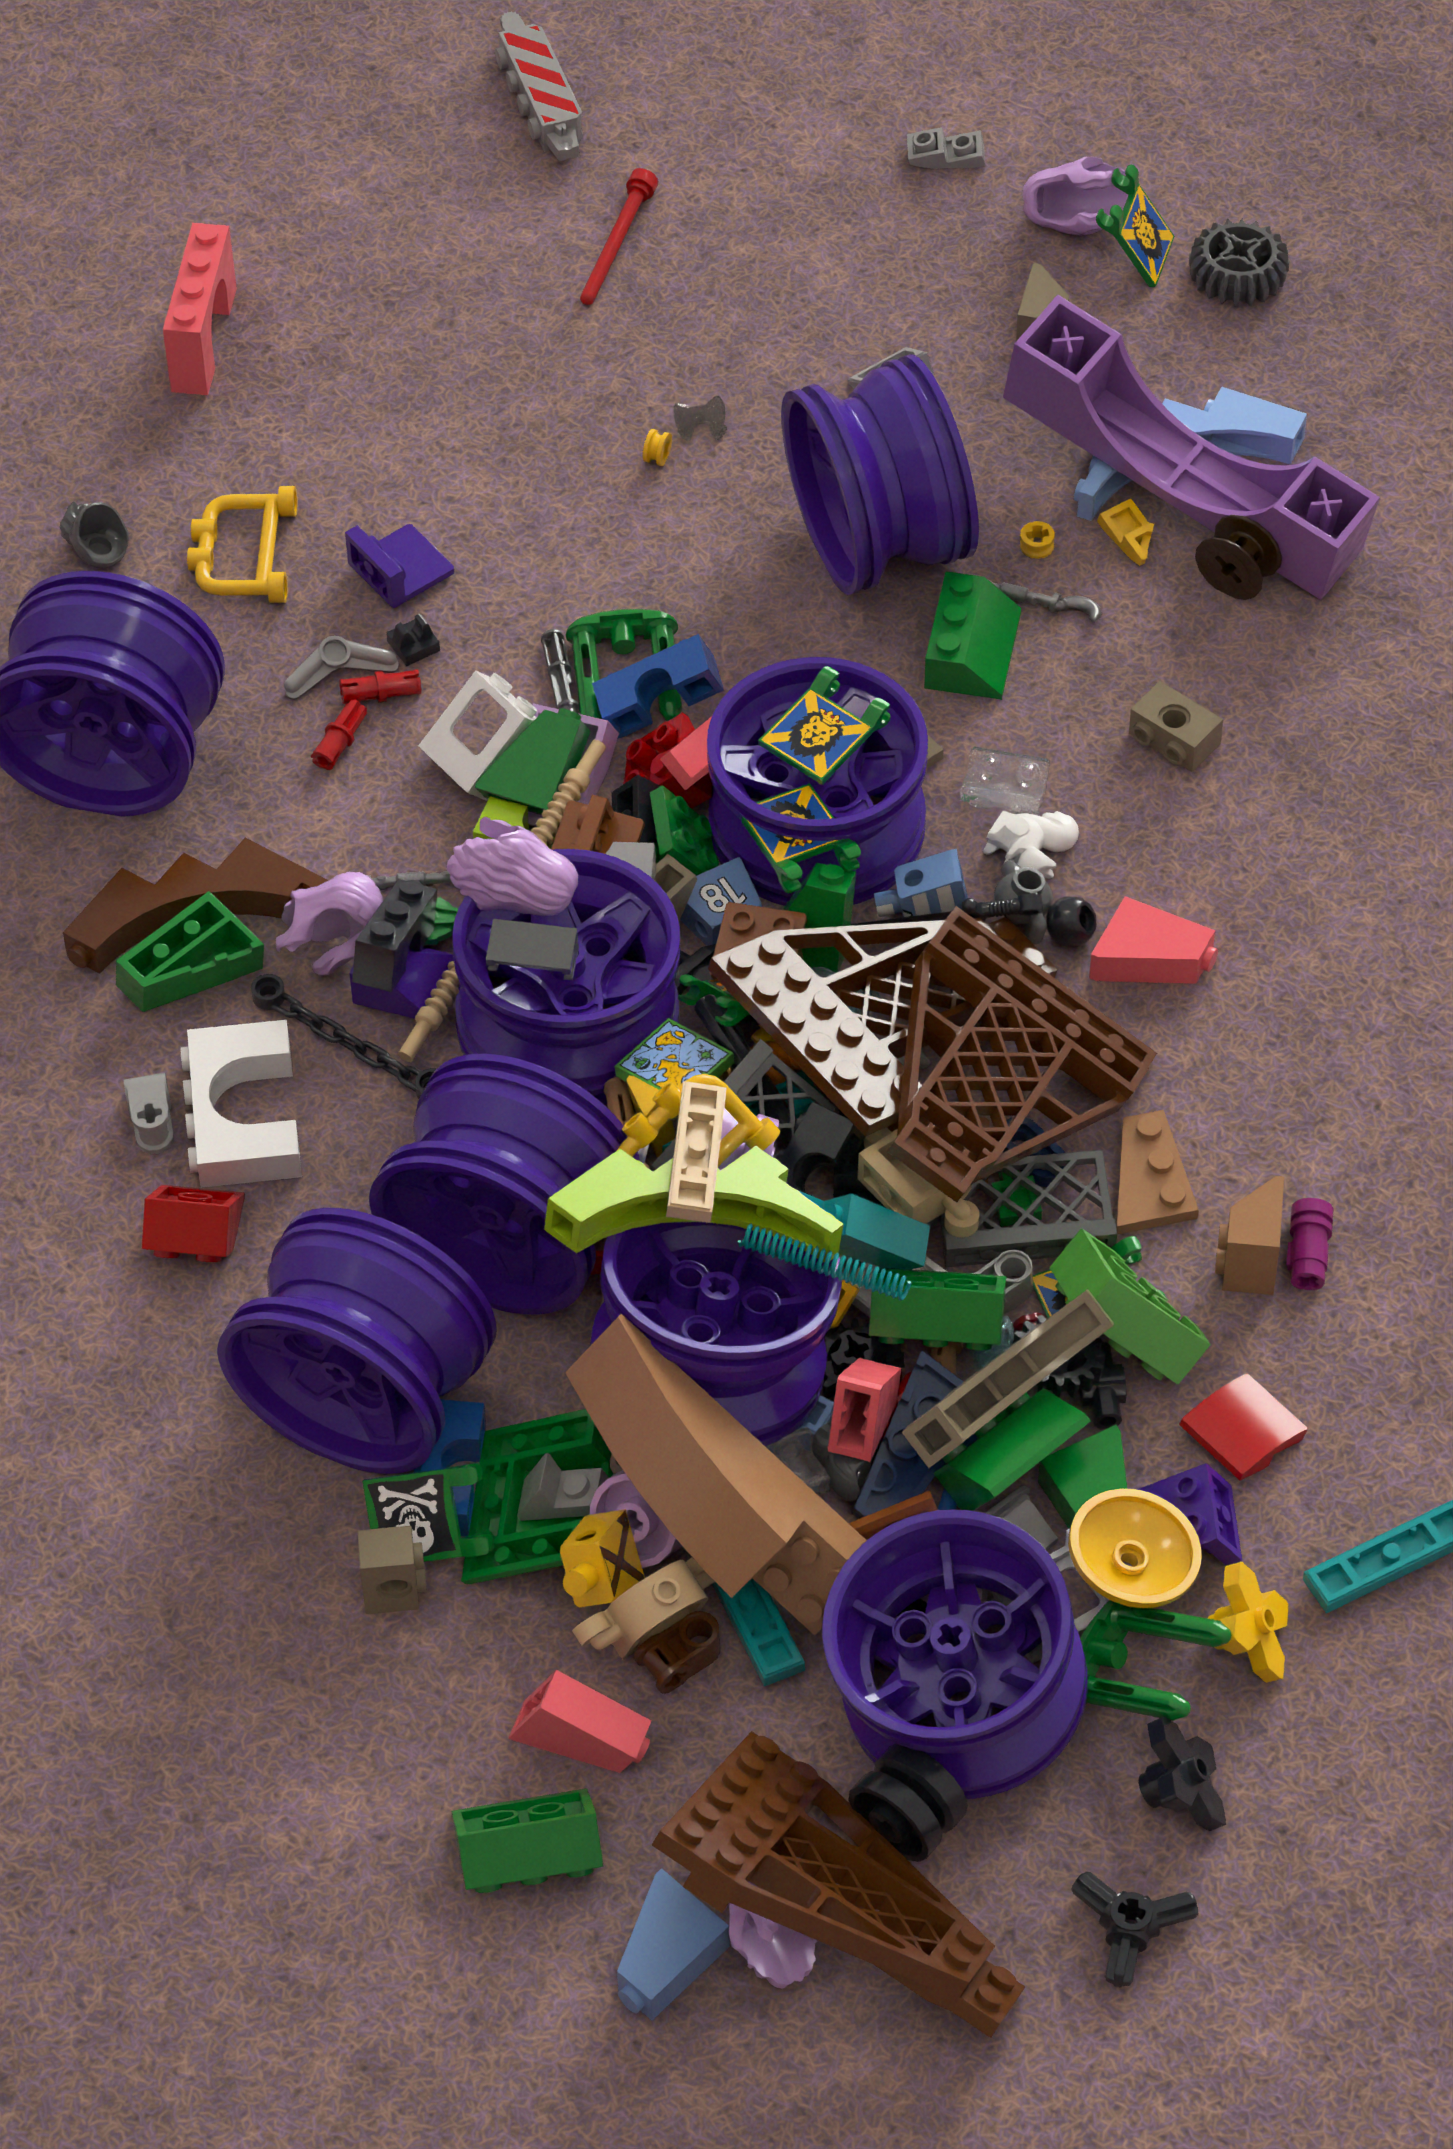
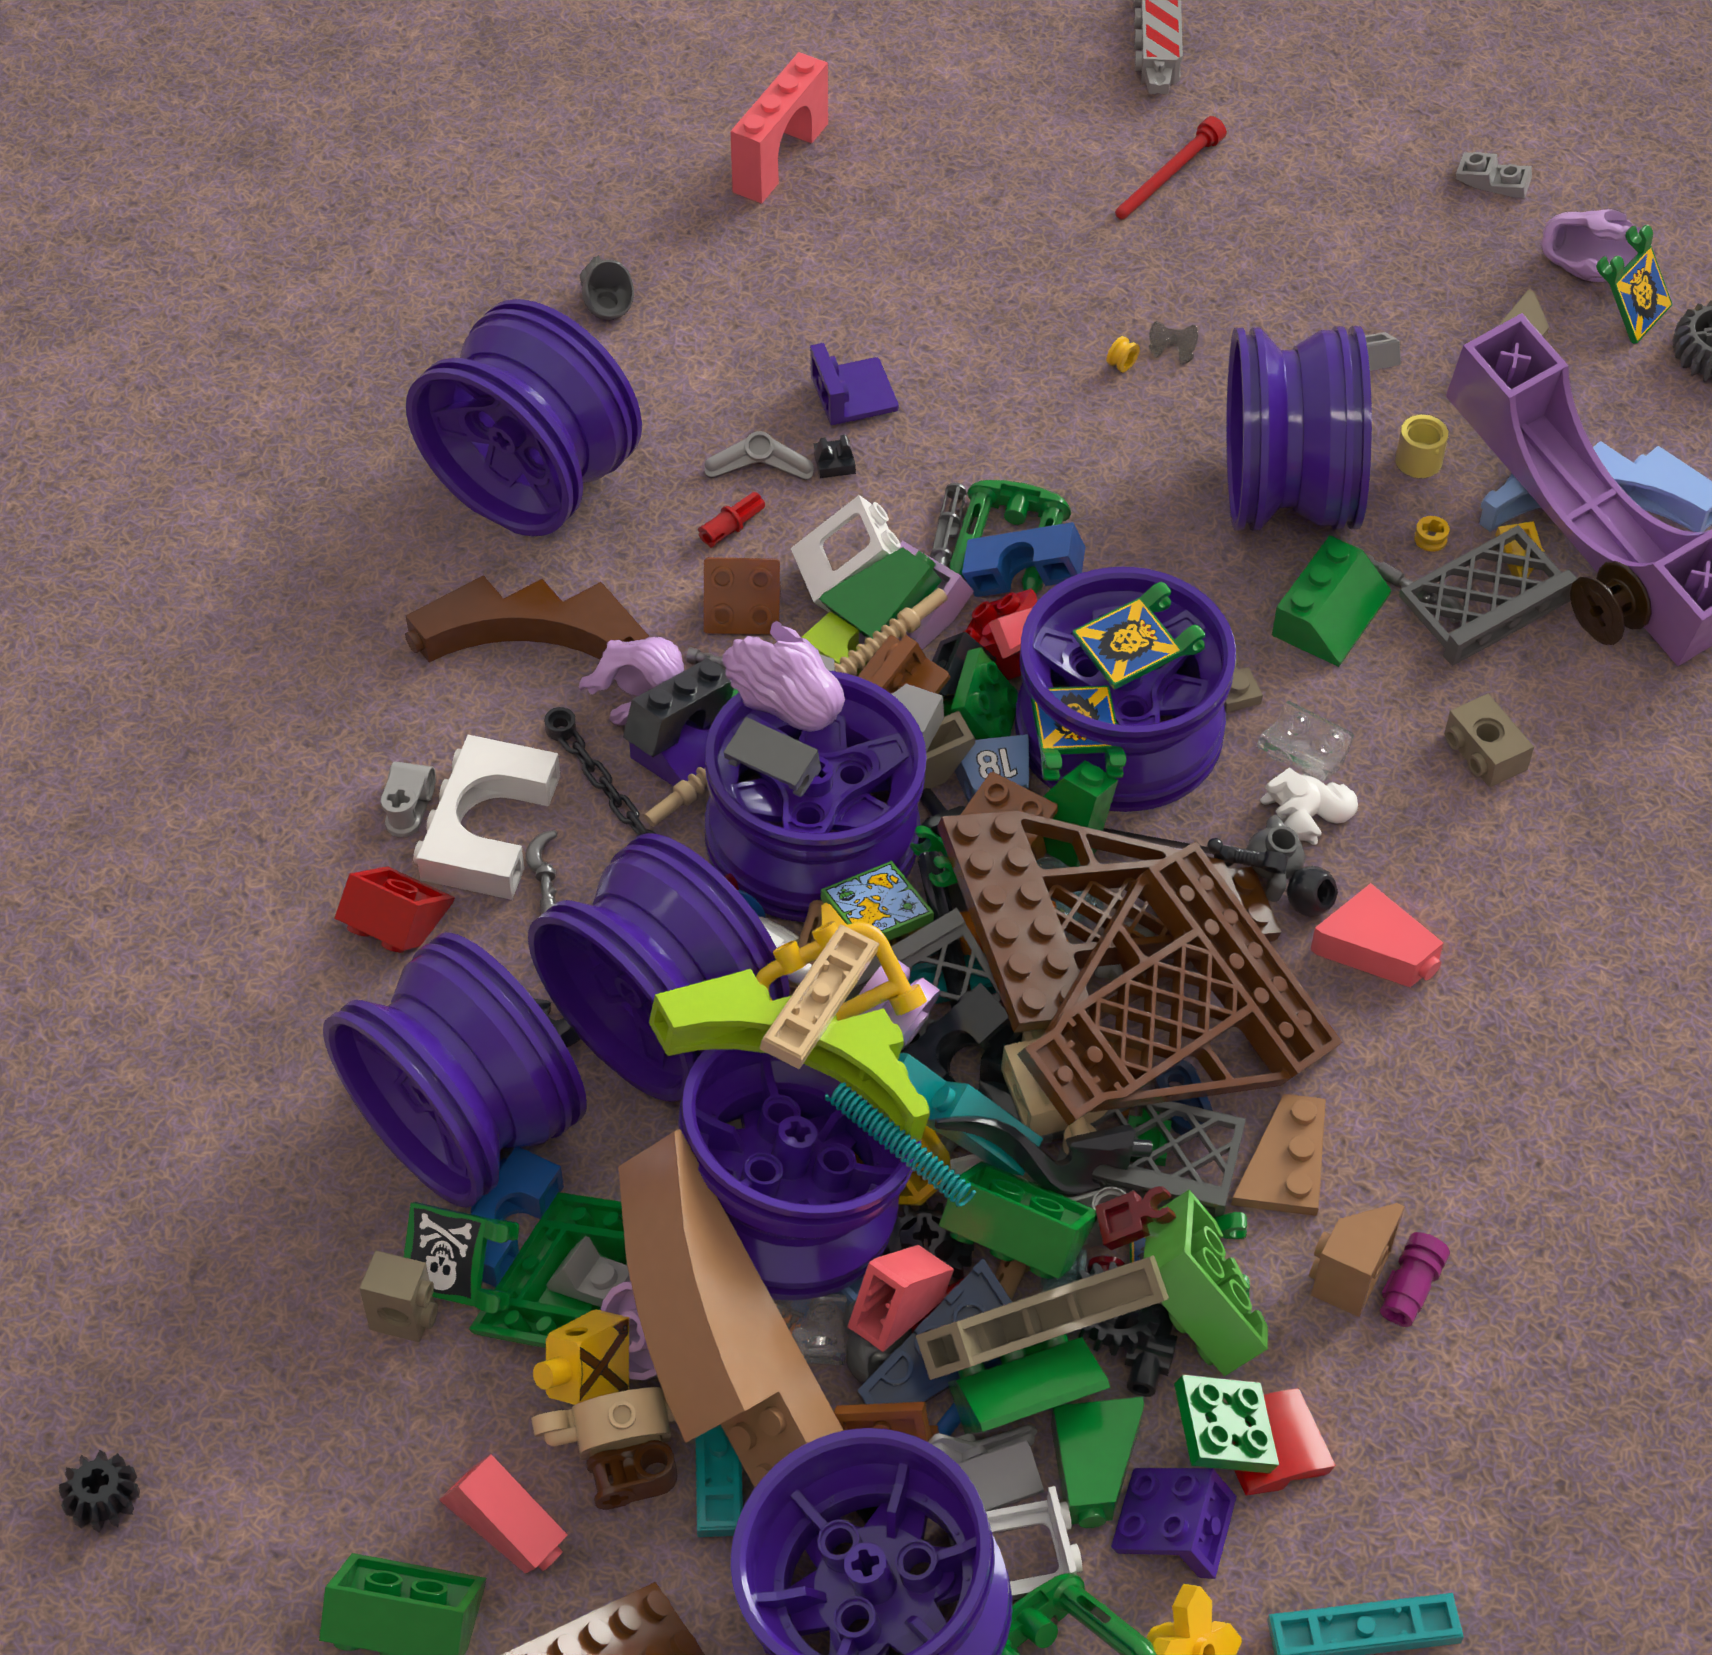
camera: 20 degrees right, 0 degrees up
green wedge [116,891,264,1012] -> none
yellow bar [187,486,298,603] -> none
red pin [339,669,422,704] -> none
medium blue torso [874,849,968,921] -> none
yellow dish [1068,1489,1202,1608] -> none
none -> black gear [59,1450,140,1533]
none -> flat silver piece [526,830,557,915]
none -> dark orange bracket [704,557,781,634]
none -> black piece [934,1116,1152,1195]
none -> dark red plate [1095,1186,1176,1251]
none -> plate [1174,1375,1279,1473]
none -> light yellow piece [1395,415,1448,478]
none -> dark grey fence [1399,525,1577,666]

